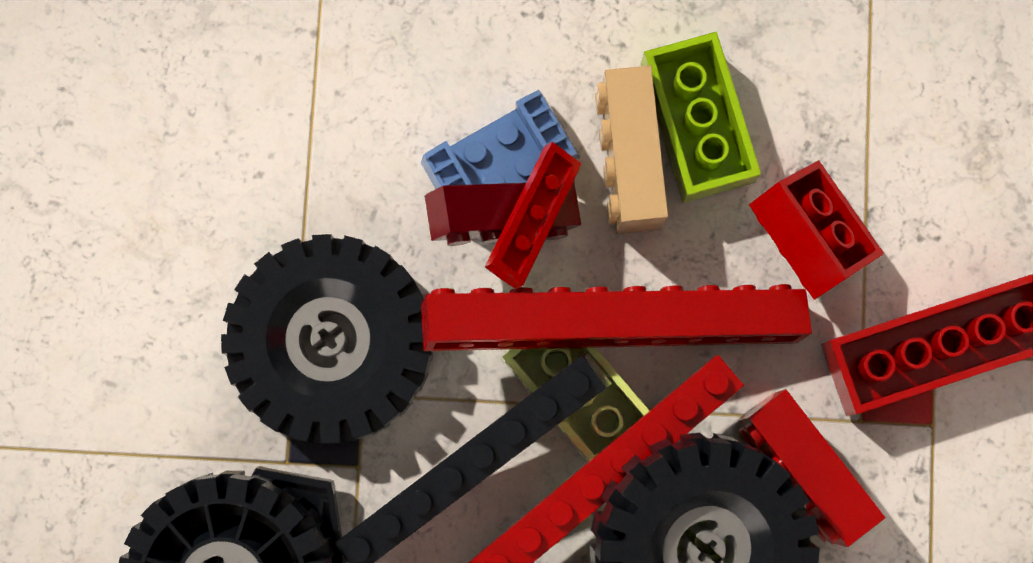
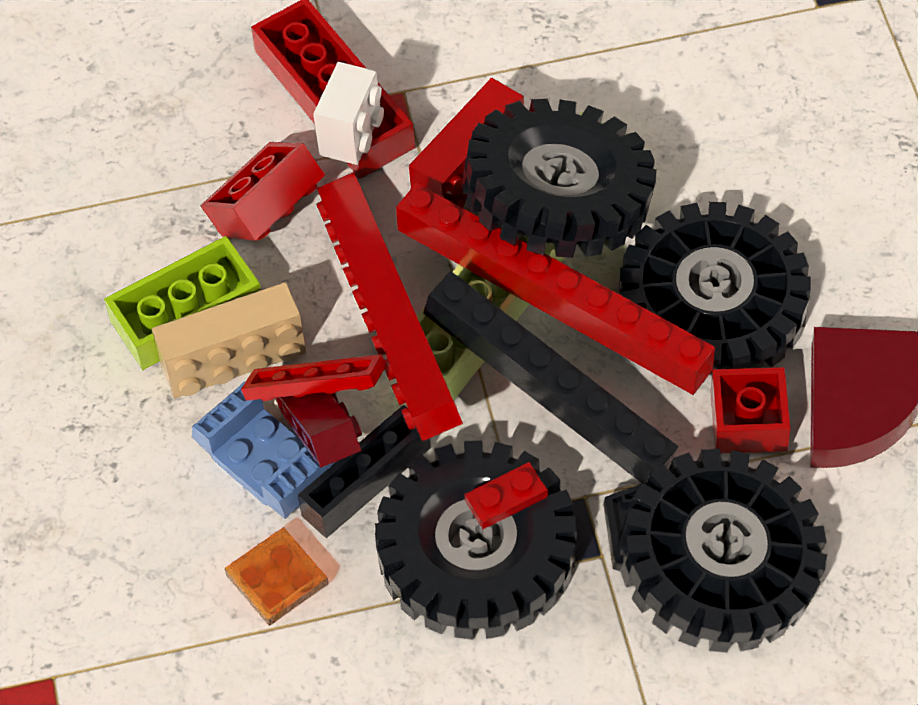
camera: 105 degrees left, 25 degrees down
none -> clear orange plate [224,527,329,626]
none -> black brick [298,405,431,538]
none -> white brick [313,62,384,165]
none -> red plate [464,462,548,530]

